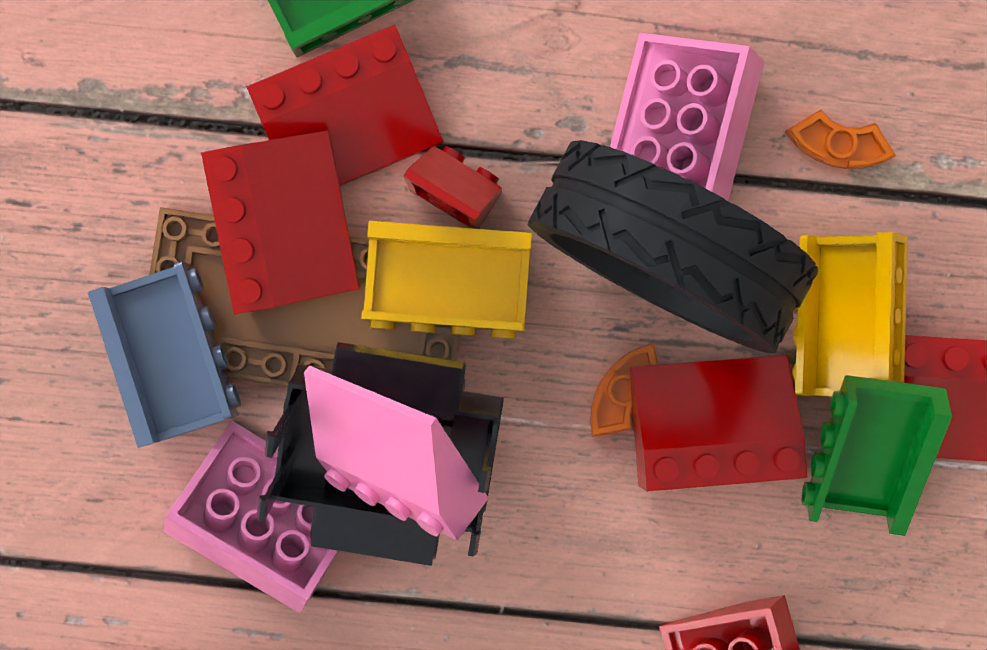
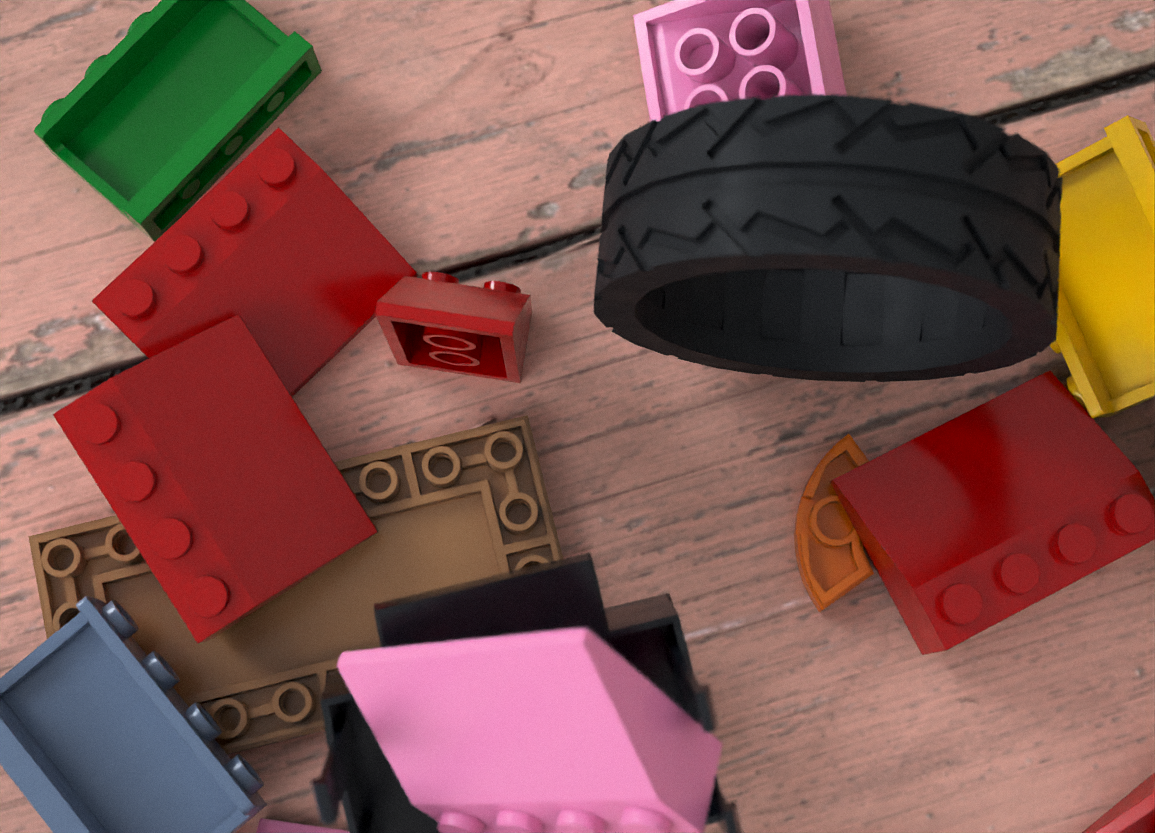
camera: 25 degrees left, 10 degrees down
yellow panel [361,221,532,339] -> none
orange tile [785,109,896,169] -> none

